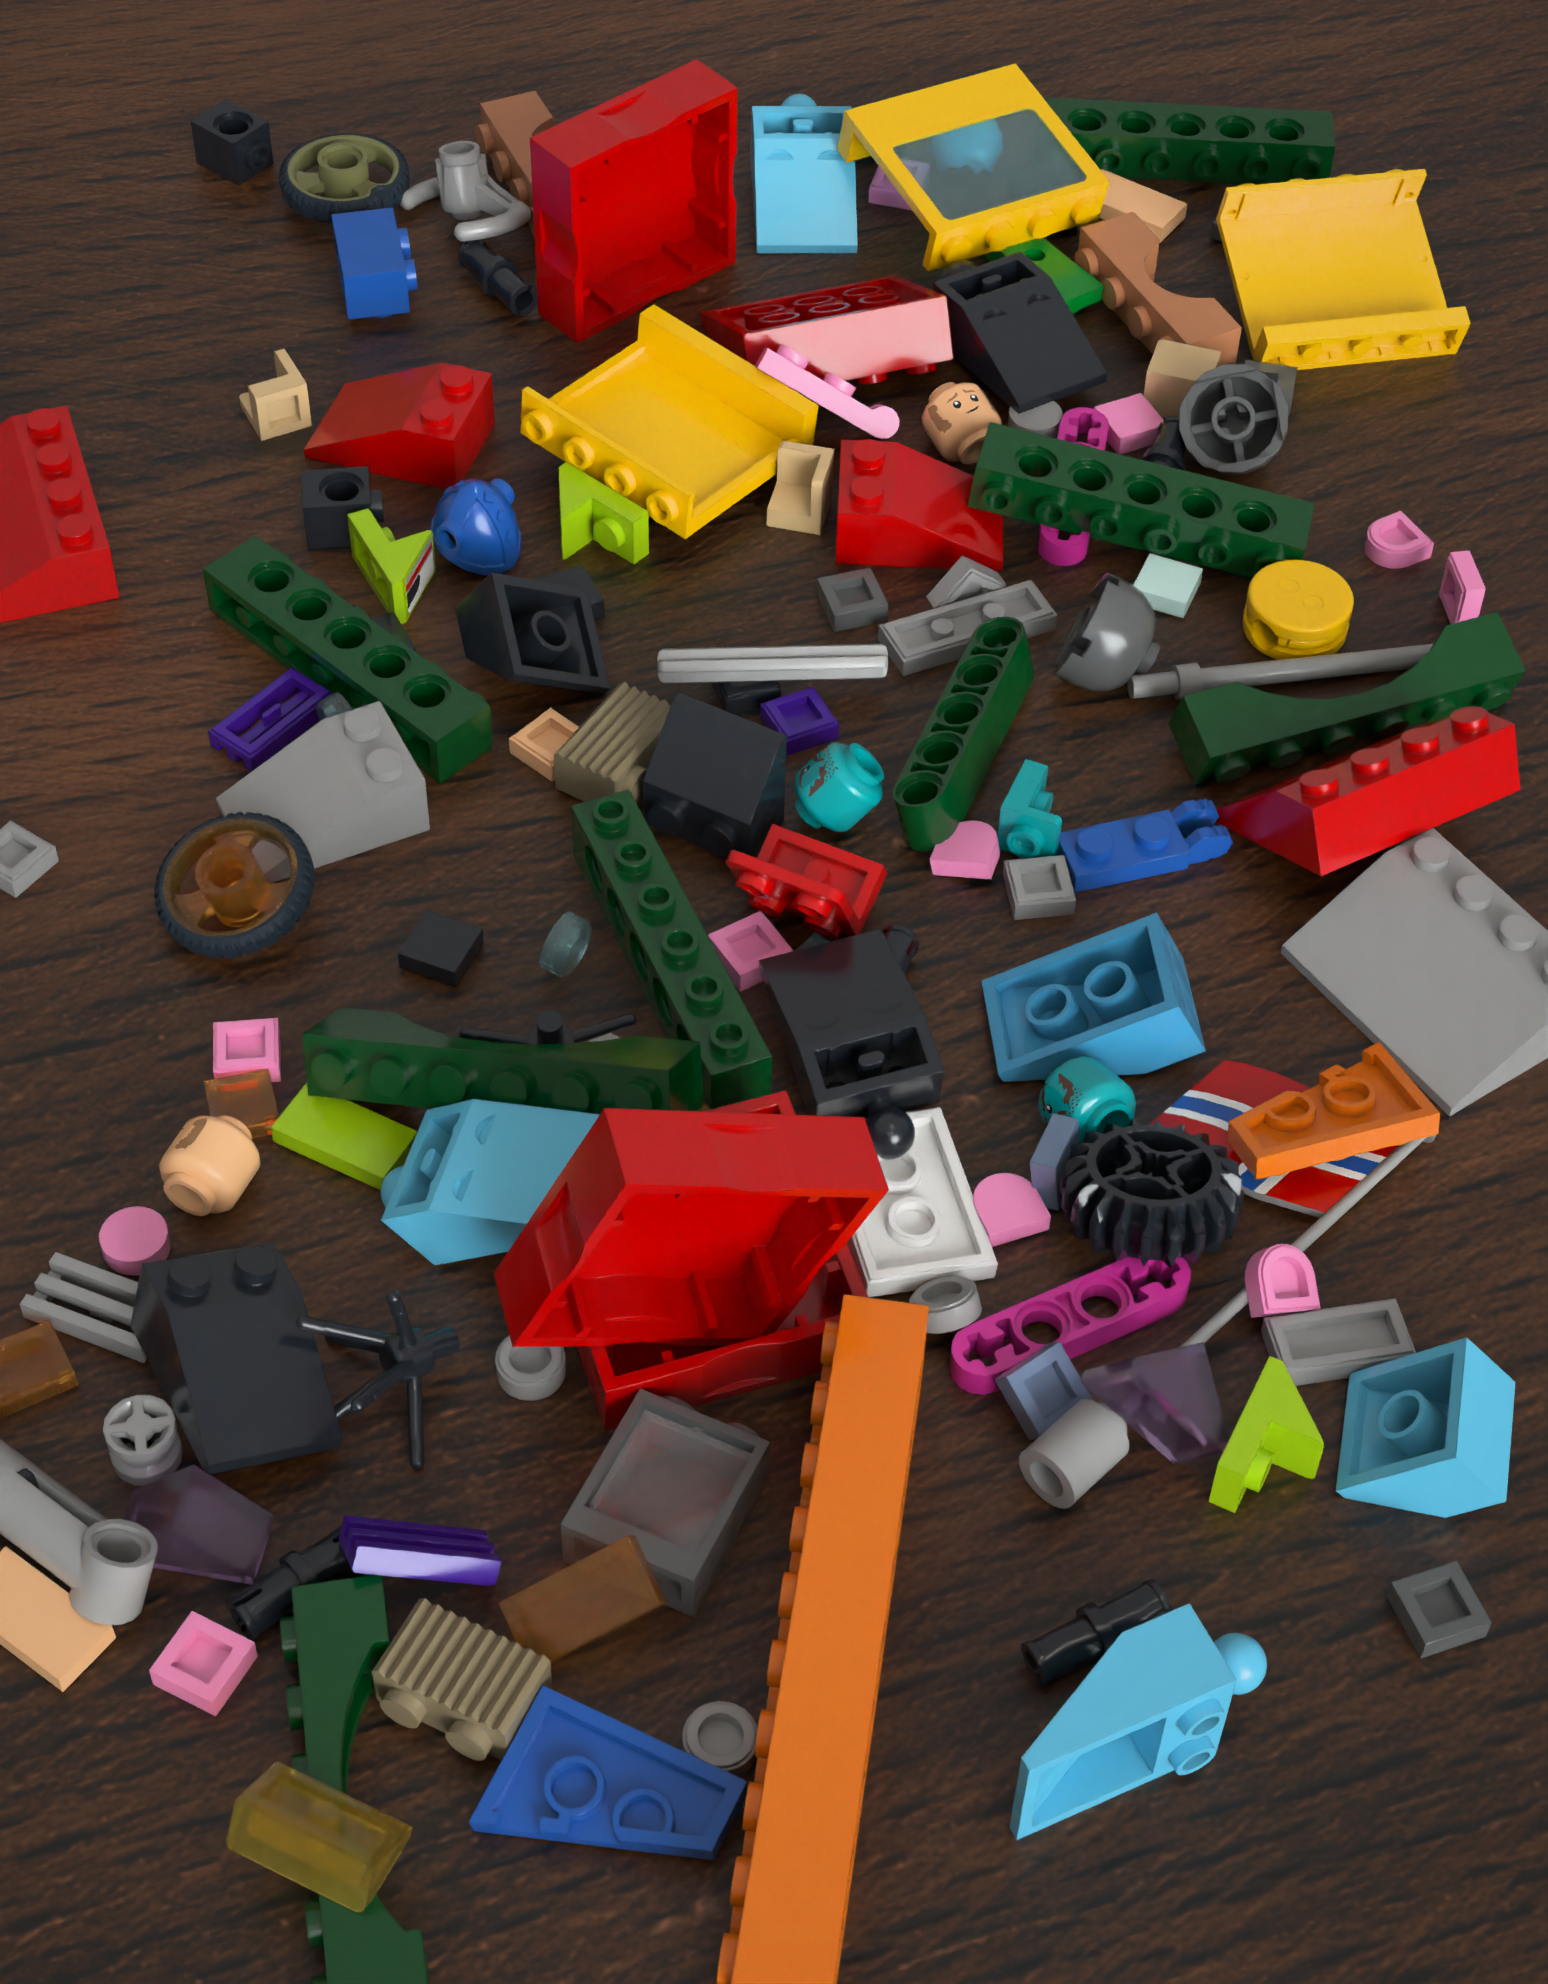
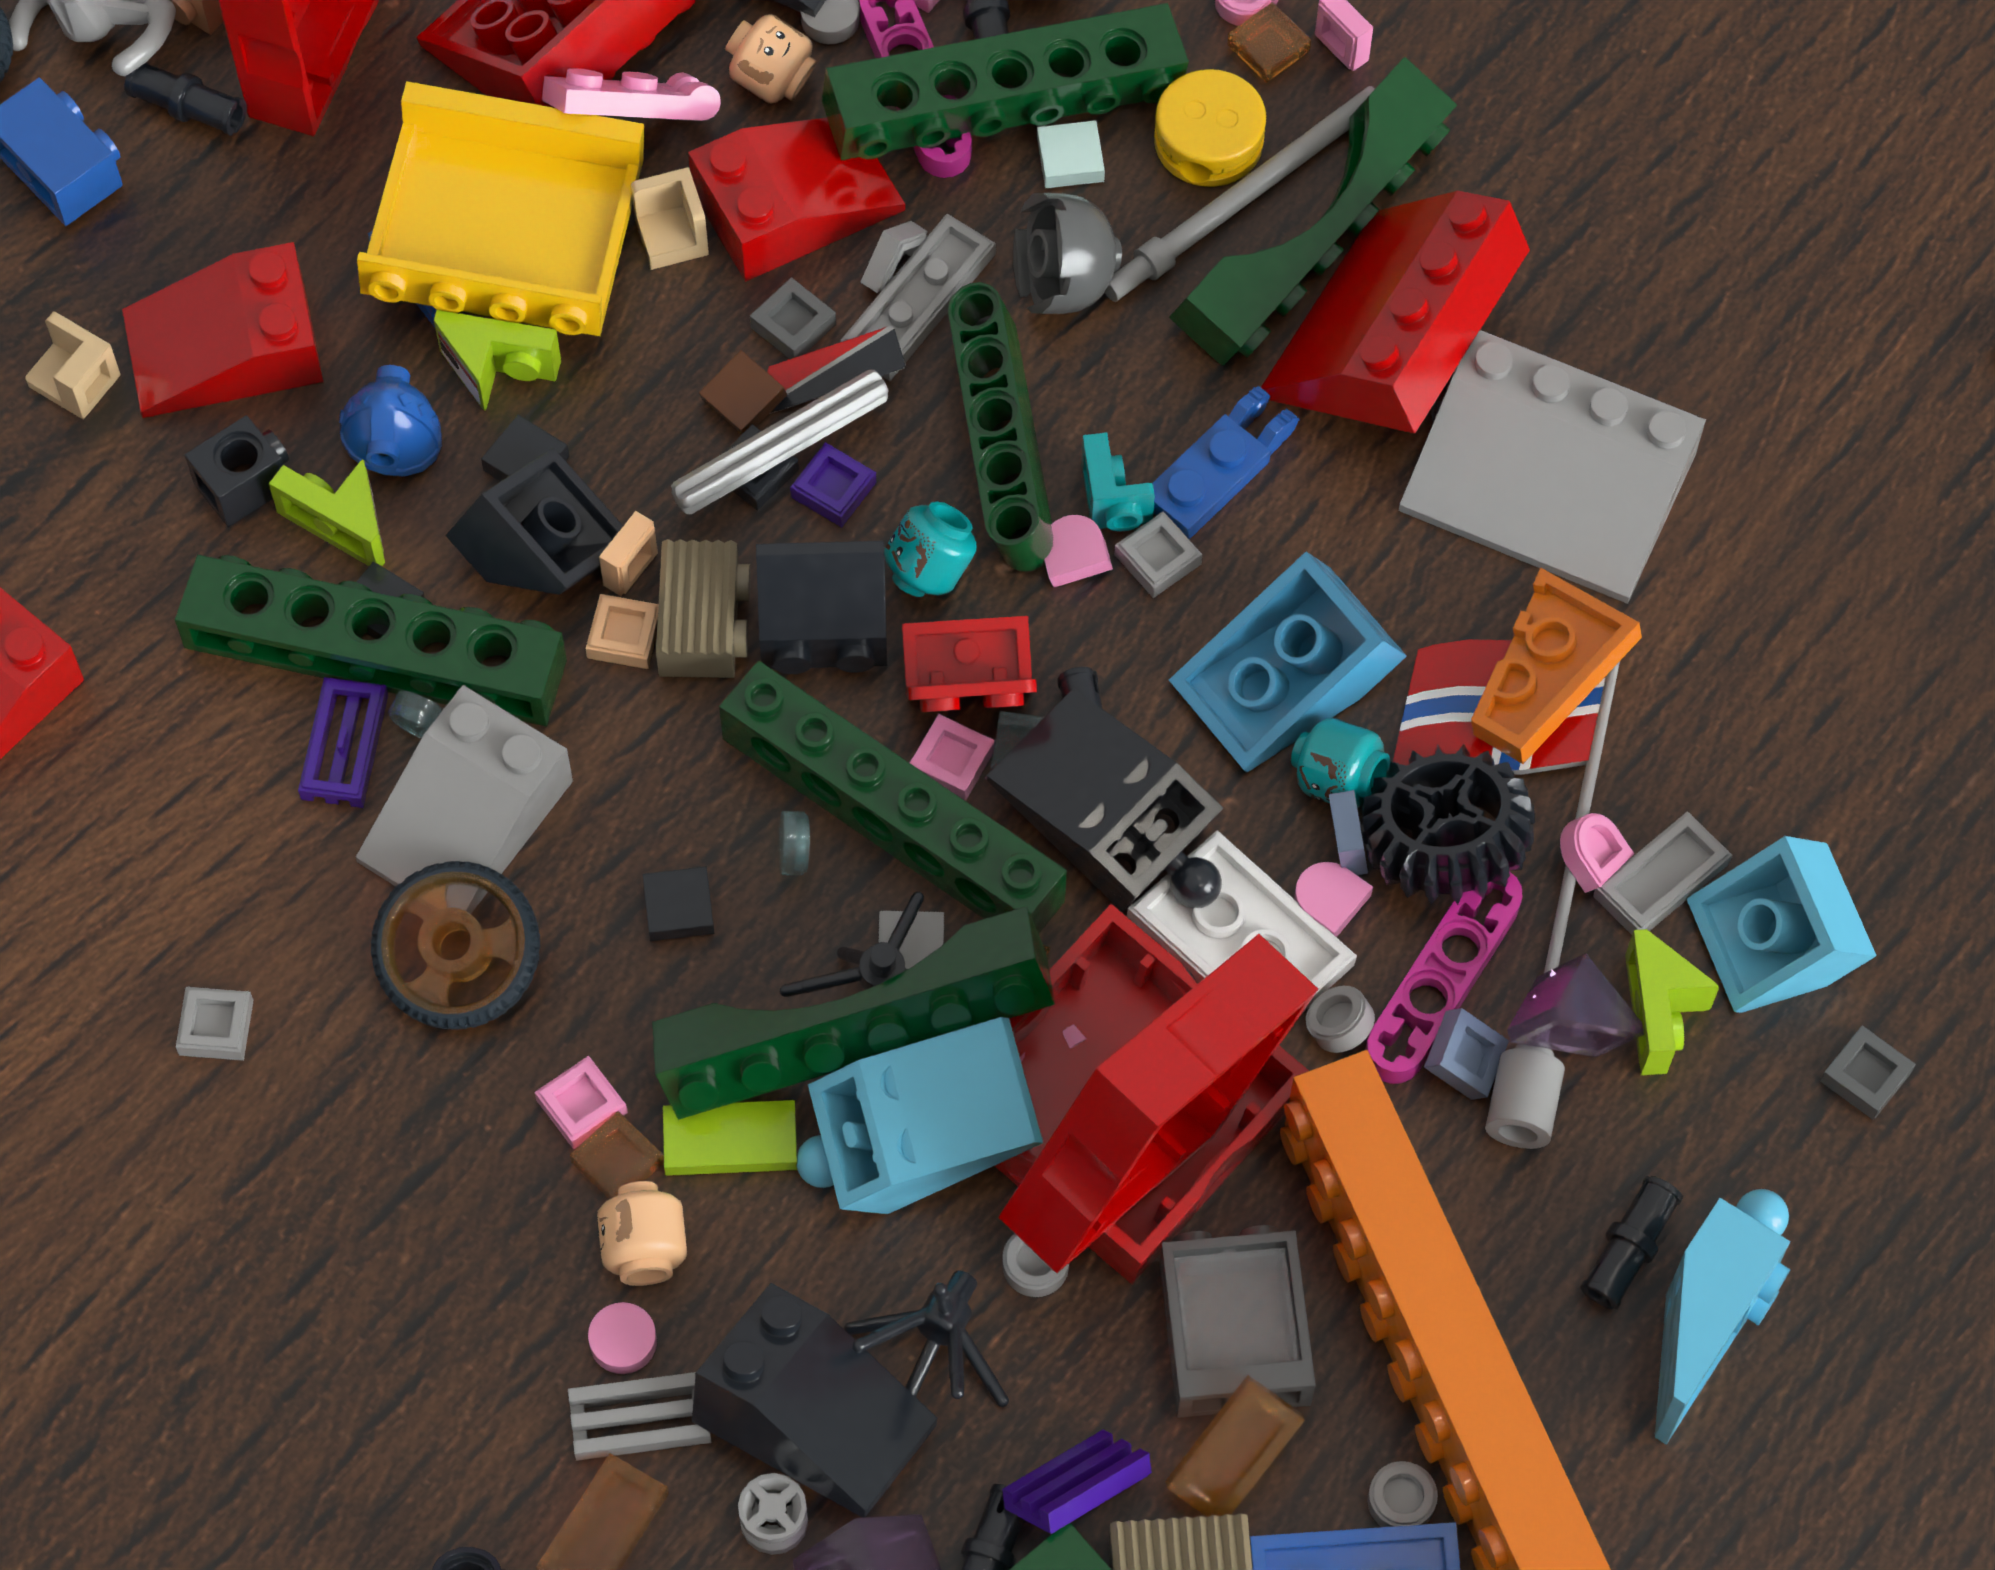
camera: 30 degrees left, 15 degrees up
none -> light nougat tile [599,511,658,596]
none -> reddish brown tile [699,350,787,435]
none -> sticker [767,326,906,414]
none -> clear orange tile [1227,2,1312,83]

